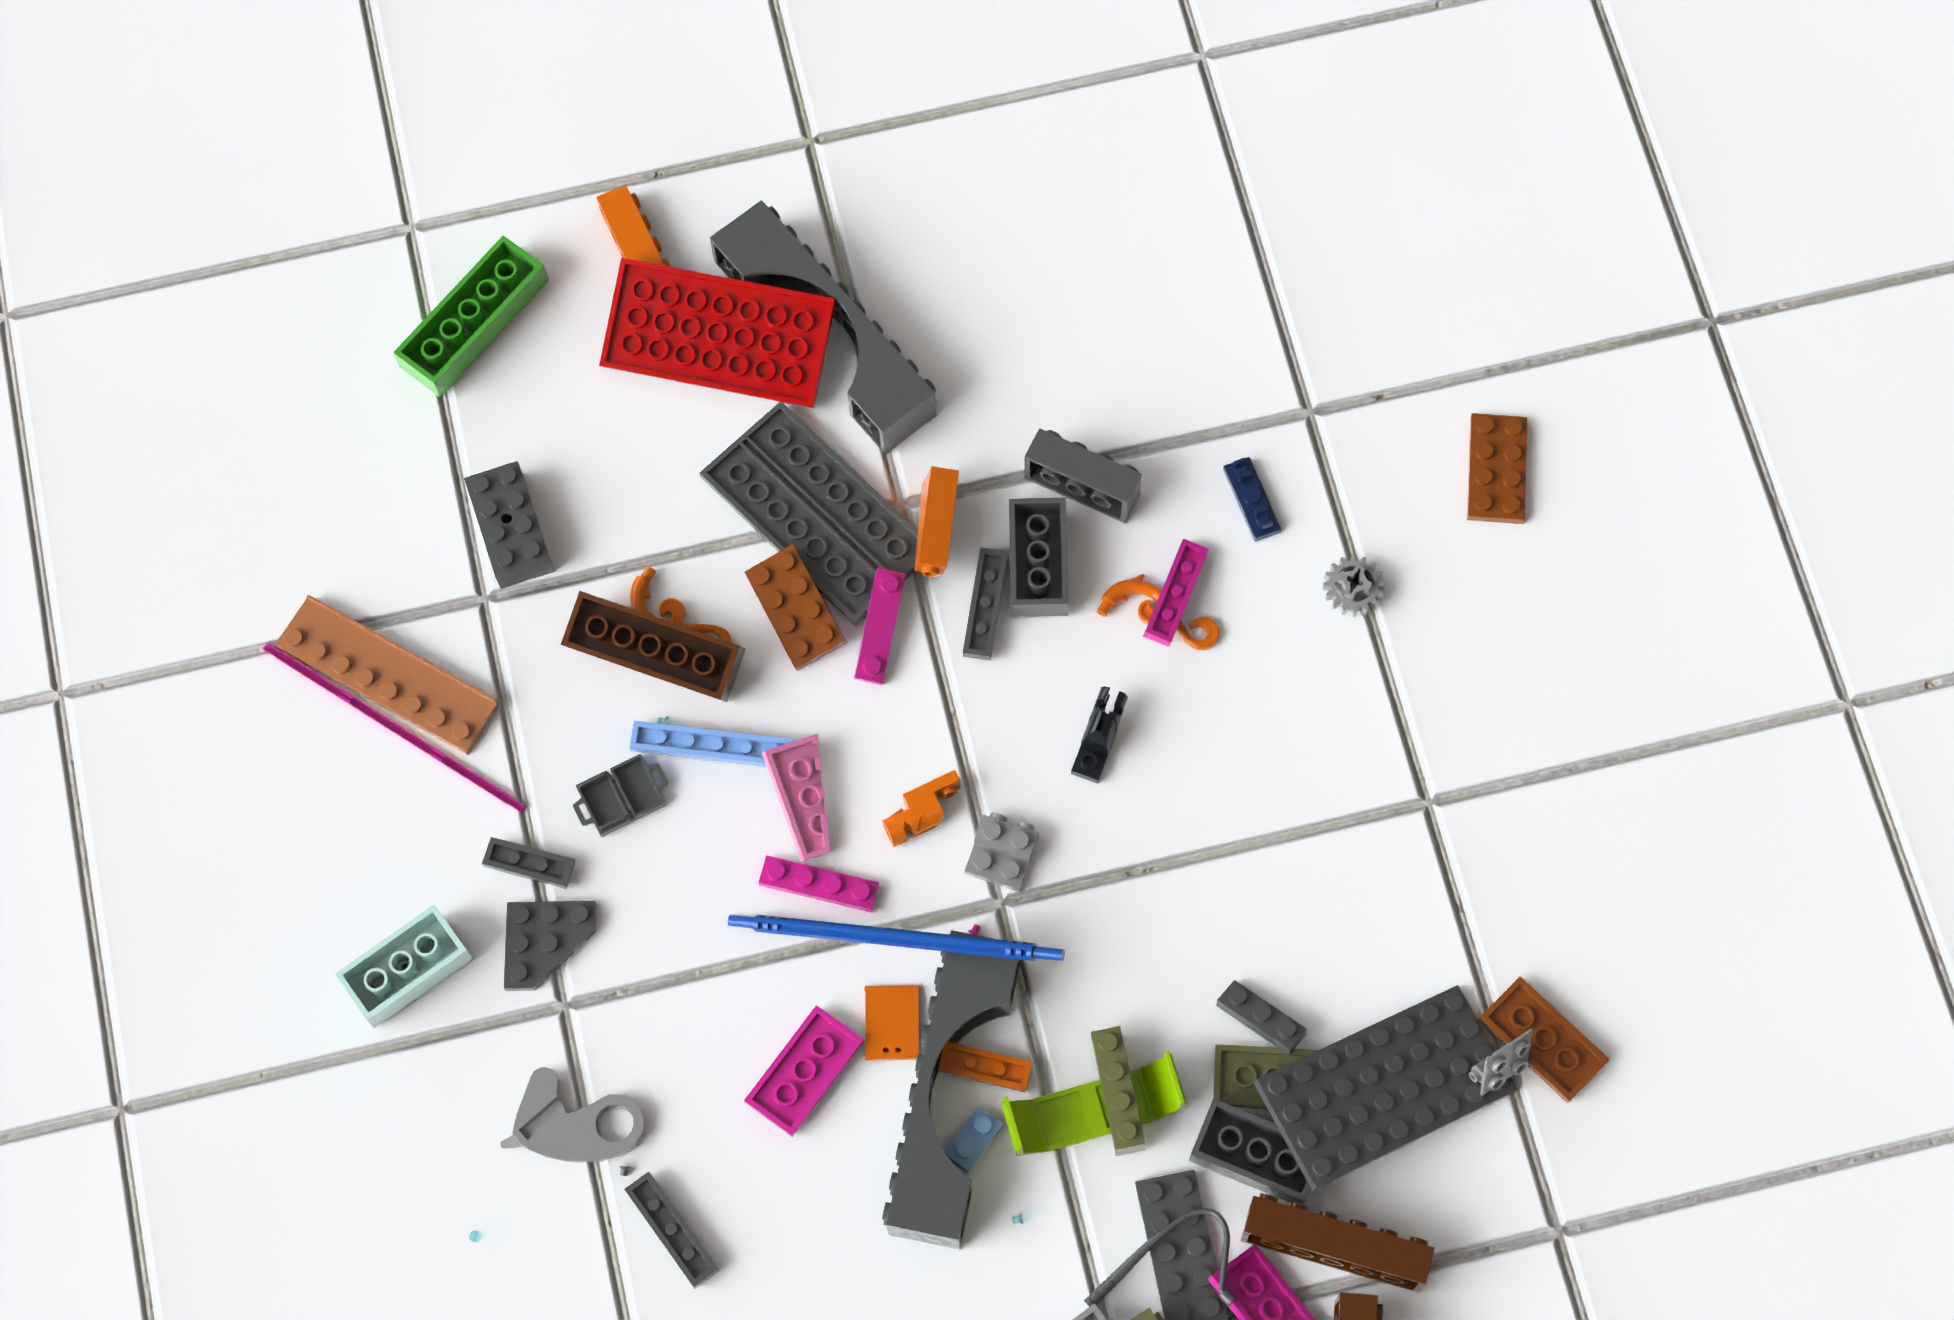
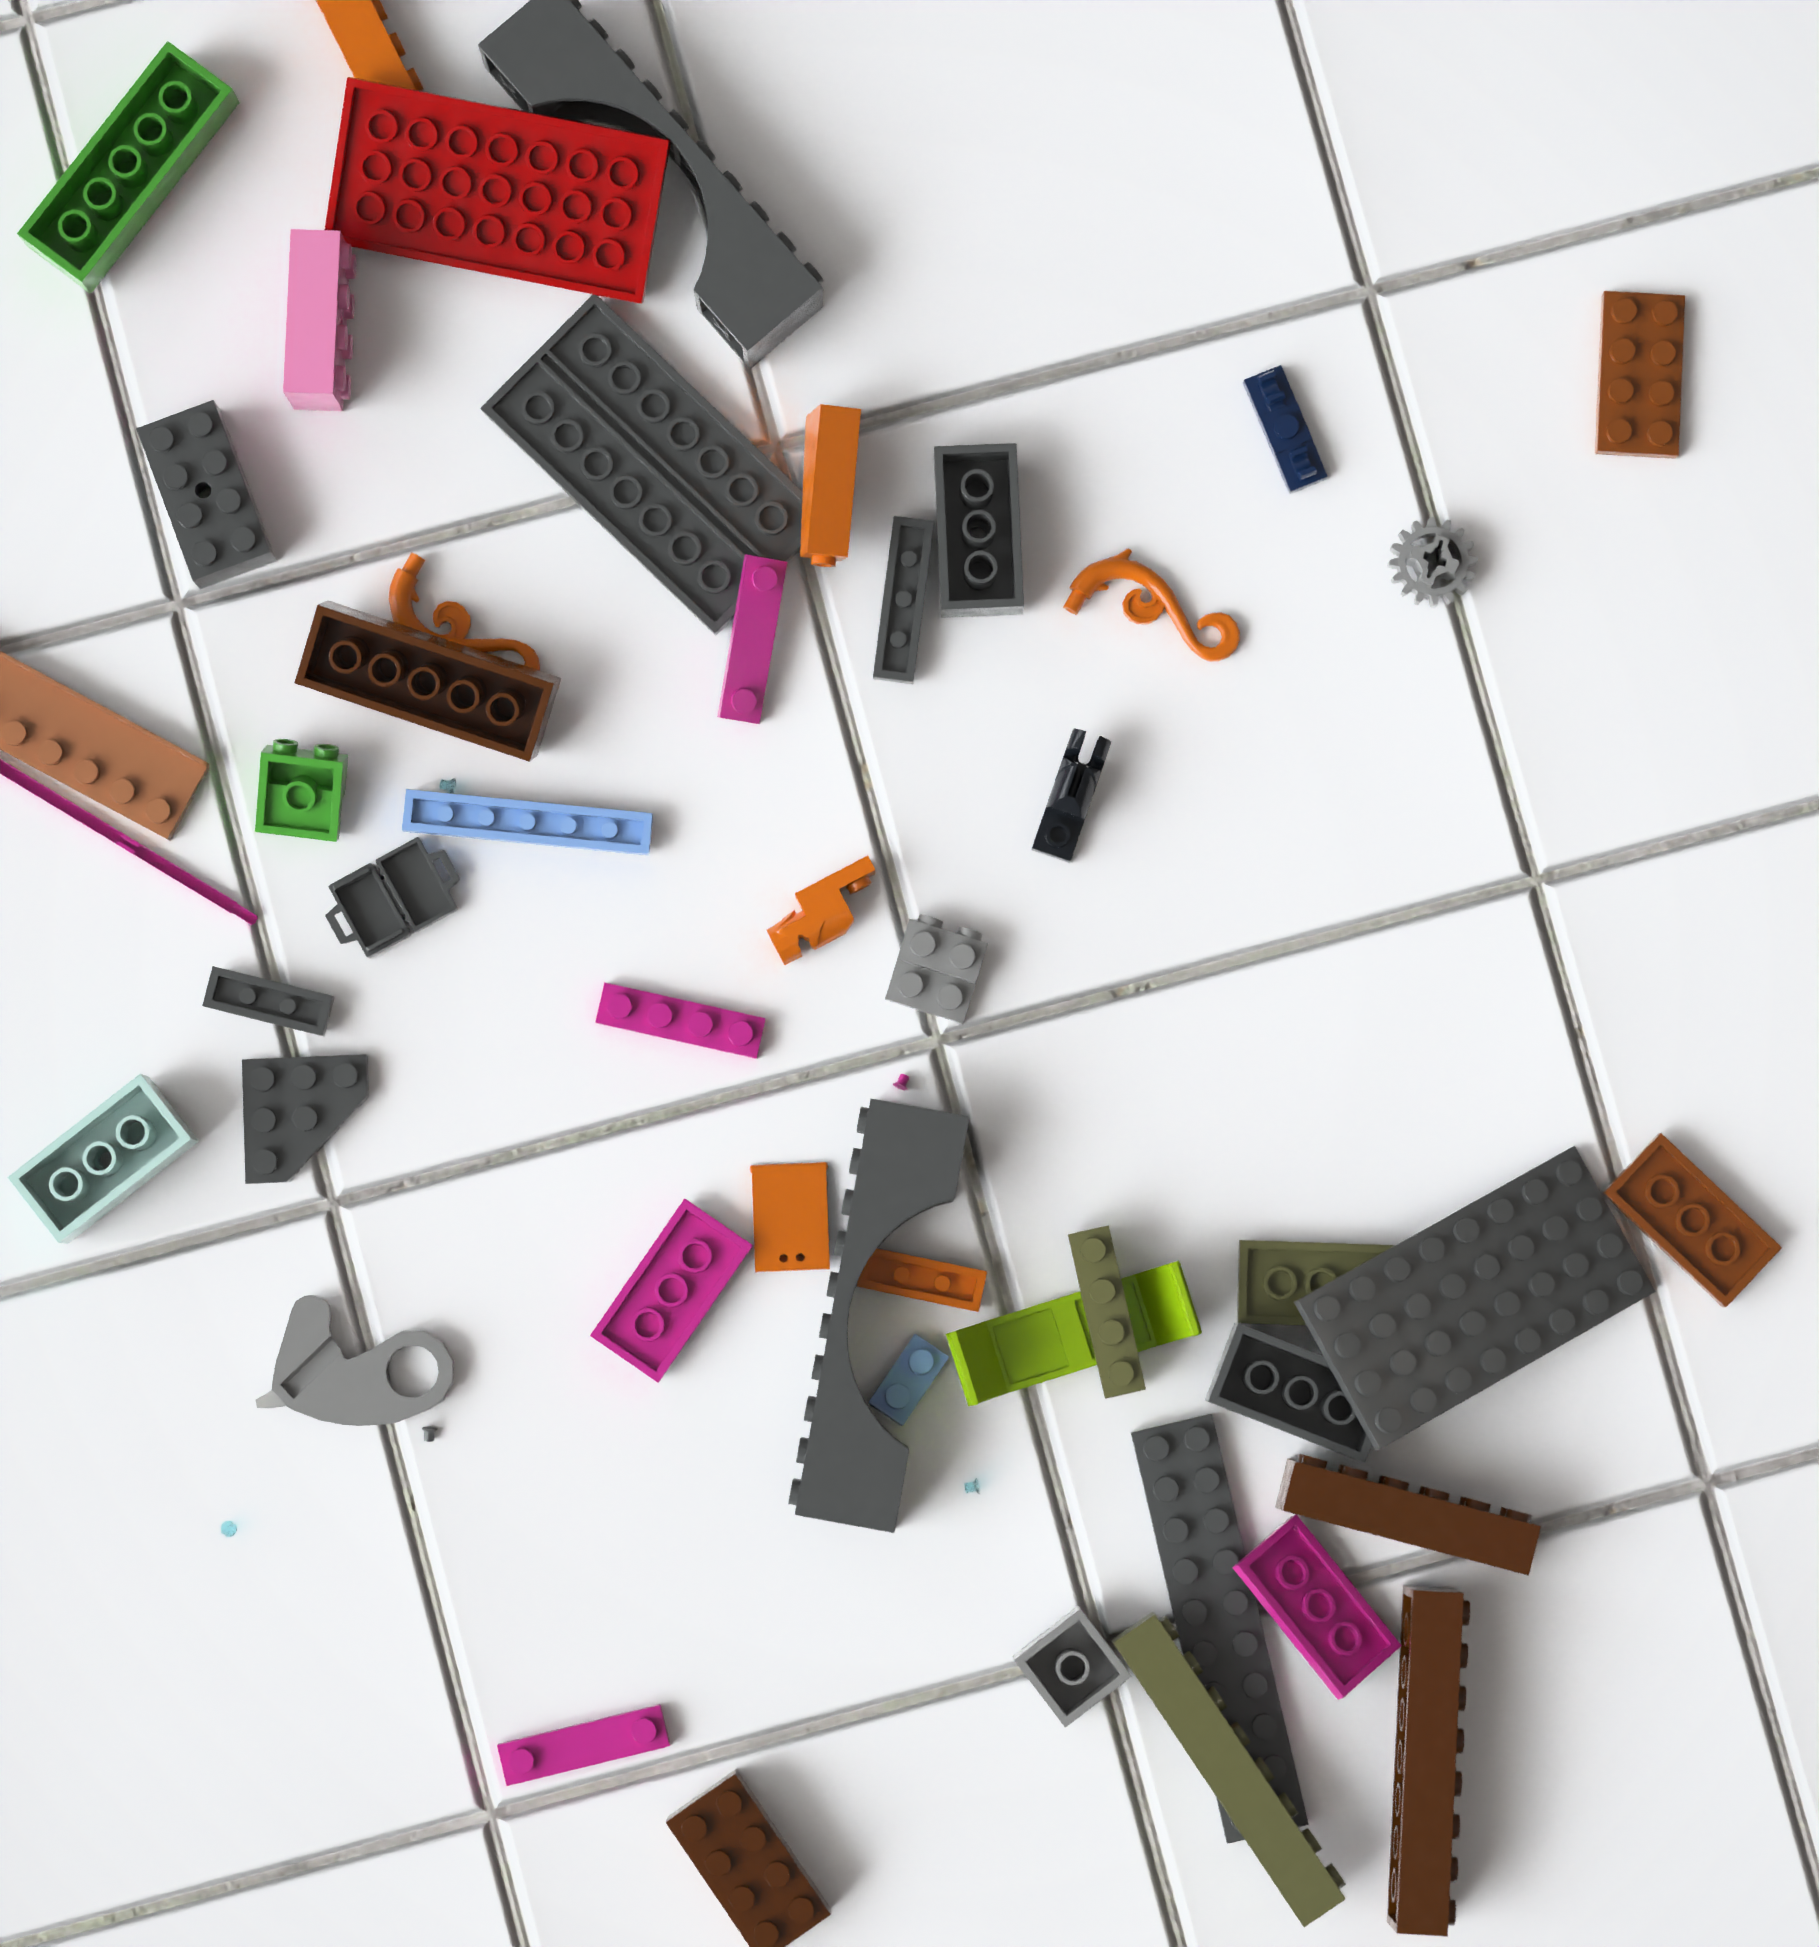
camera: 10 degrees left, 15 degrees up
dark grey plate [624,1171,720,1289] -> none
blue axle [728,914,1065,961] -> none
dark orange plate [744,544,847,671] -> none
bright pink wing [762,733,831,862] -> none
dark grey brick [1024,428,1142,524] -> none
dark grey piece [1084,1208,1236,1307] -> none
dark pink plate [1143,538,1209,647] -> none
dark grey plate [1216,980,1307,1055] -> none
light grey hinge [1469,1029,1533,1096] -> none
none -> bright green plate [255,739,348,842]
none -> bright pink brick [283,229,357,411]

